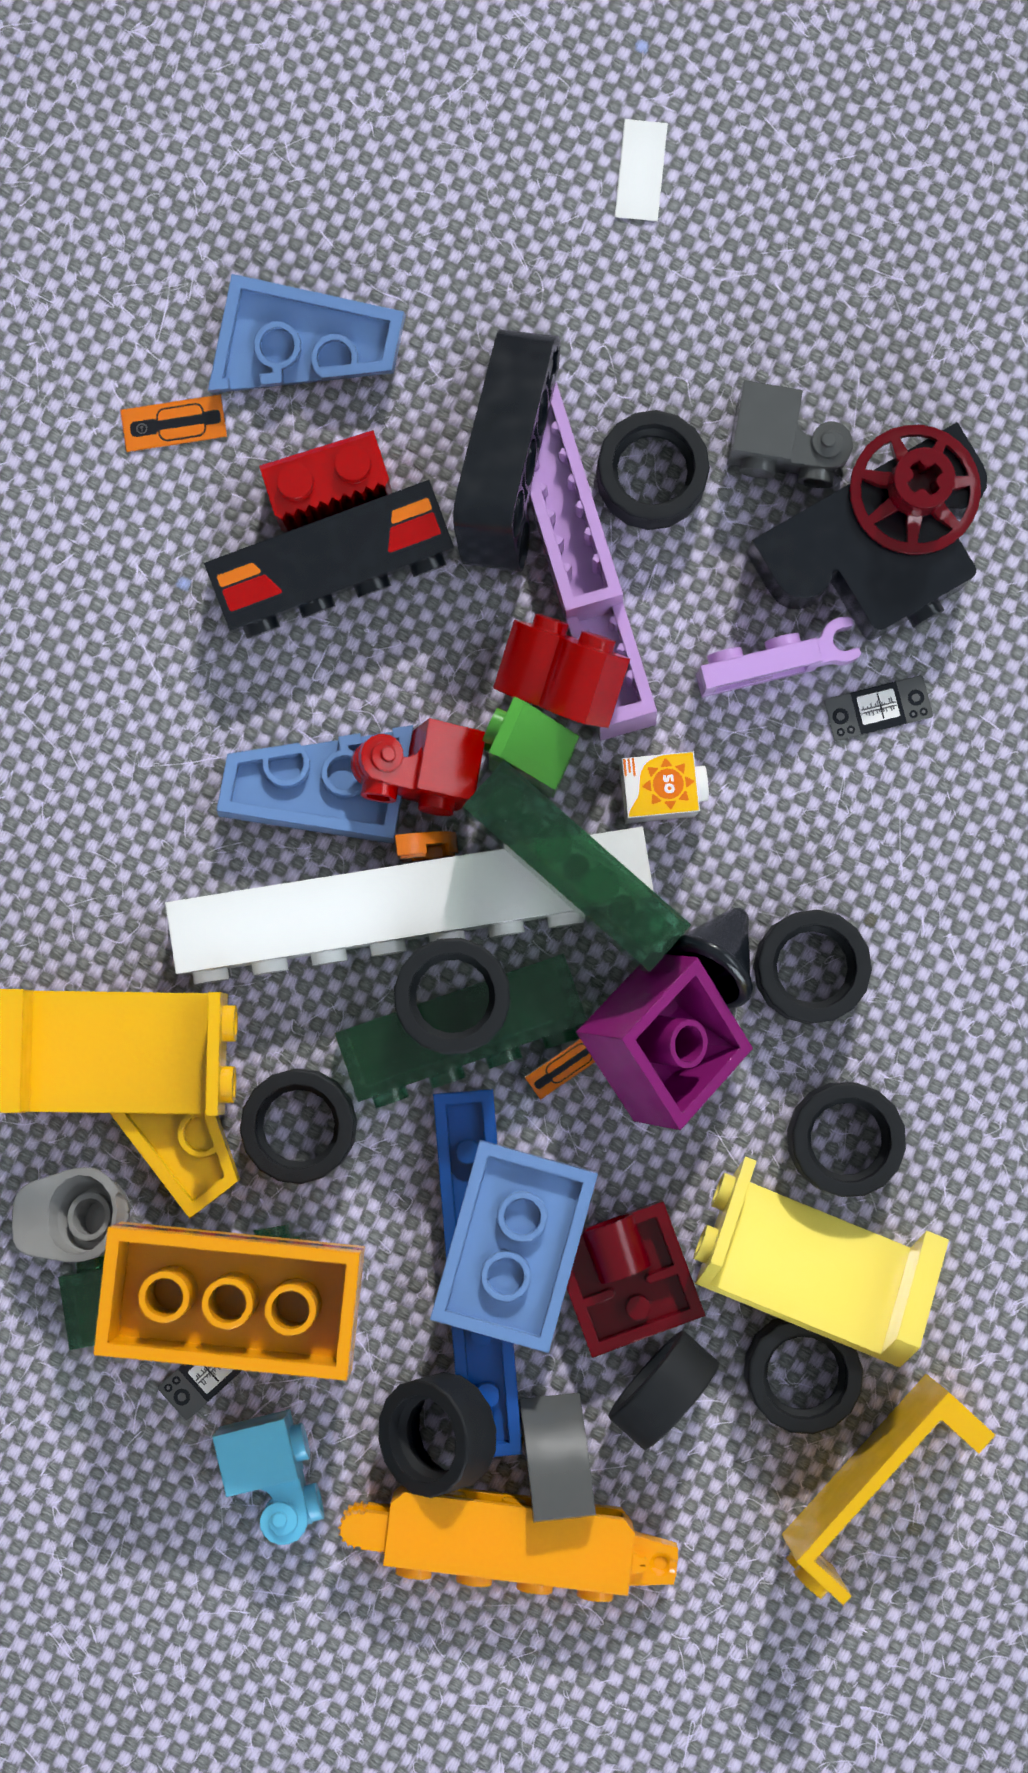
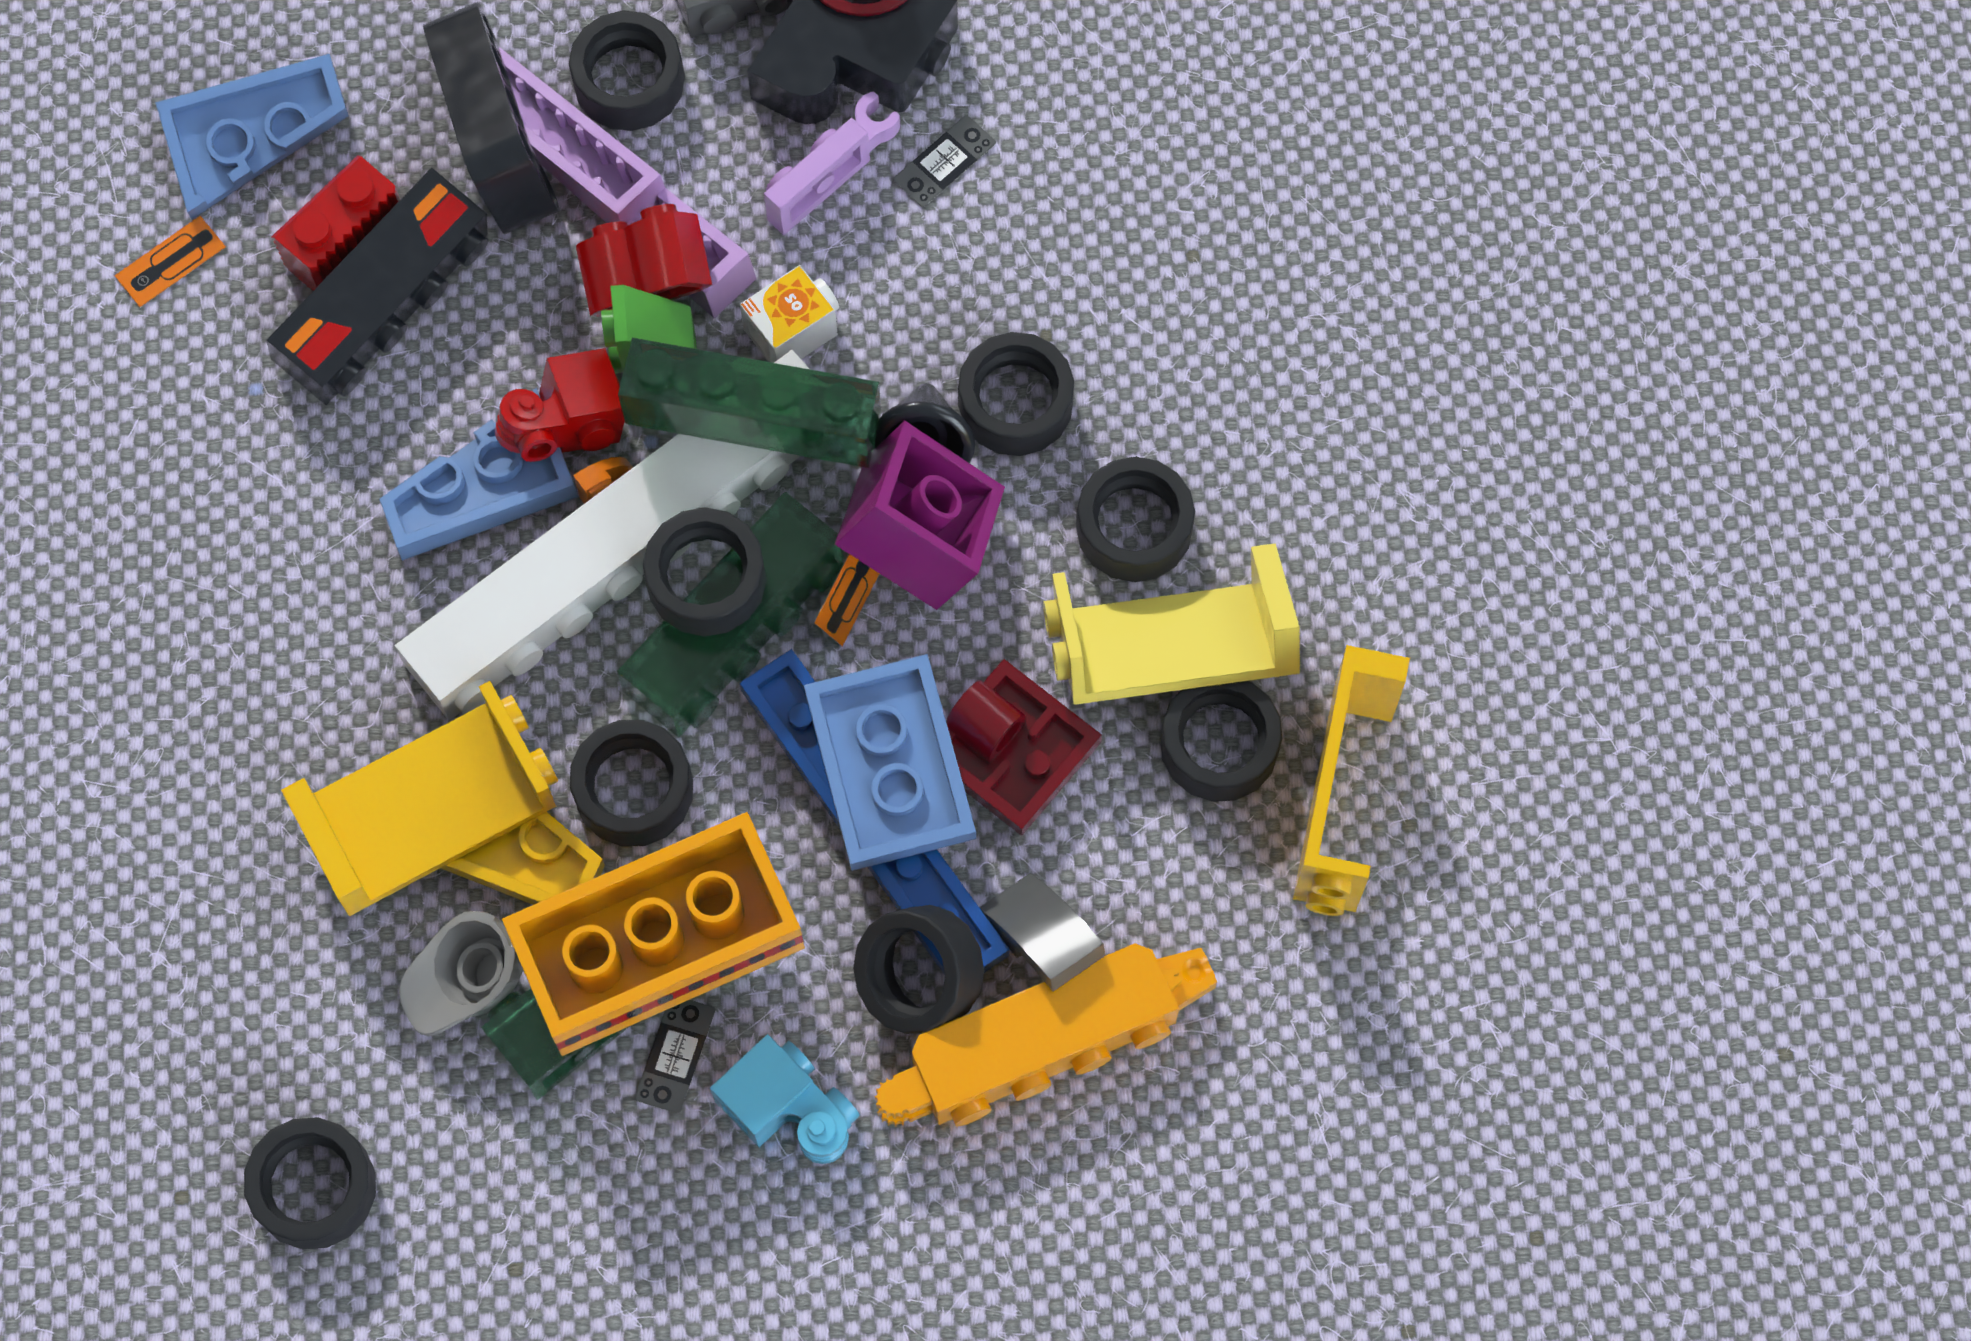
camera: 30 degrees left, 15 degrees down
black tyre [608,1331,720,1450] -> none

